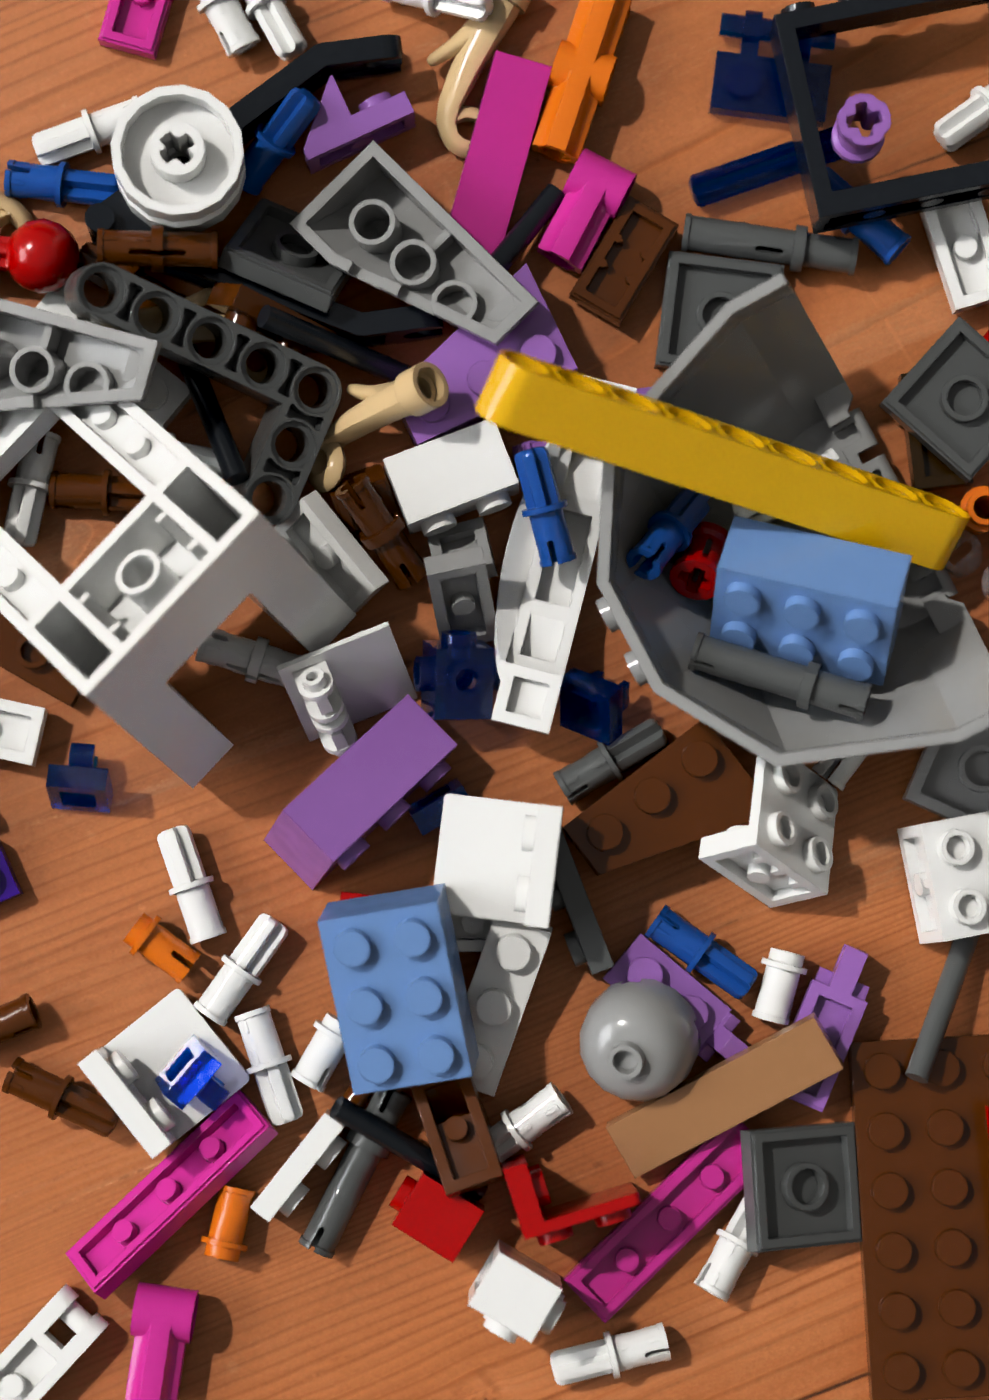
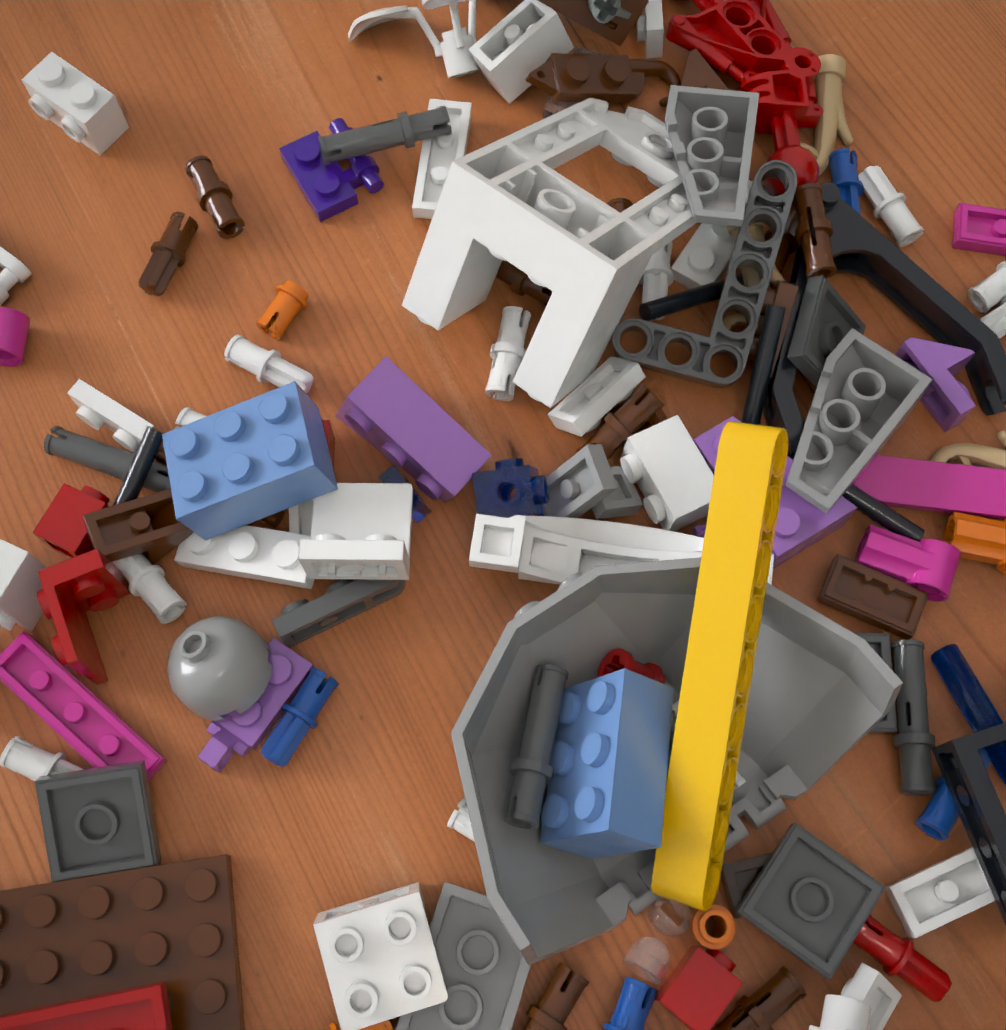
camera: 85 degrees right, 15 degrees down
white axle [3,431,61,547] -> none
clear blue tile [46,743,113,813] -> none
dark pink tile [65,1089,279,1300] -> none
white bracket [77,989,250,1159] -> none
white wheel [110,84,246,232] -> none
clear blue tile [155,1034,230,1111] -> none
white axle [157,825,227,945] -> none
orange pin [201,1185,256,1262] -> none
white axle [234,1005,303,1126] -> none
blue axle [243,87,321,195] -> none
white hinge [276,621,418,757] -> none
tan plant [308,362,449,493] -> none
blue axle [514,447,577,567] -> none
dark grey axle [553,718,668,805] -> none
clear blue tile [560,667,630,746] -> none
reddish brown wedge [562,721,754,876] -> none
medium nougat tile [606,1012,844,1178] -> none
blue axle [626,488,710,580] -> none
white bracket [699,756,838,908] -> none
white pin [751,947,808,1025] -> none
medium lavender hinge [789,944,870,1112] -> none
dark grey bar [905,935,980,1083] -> none

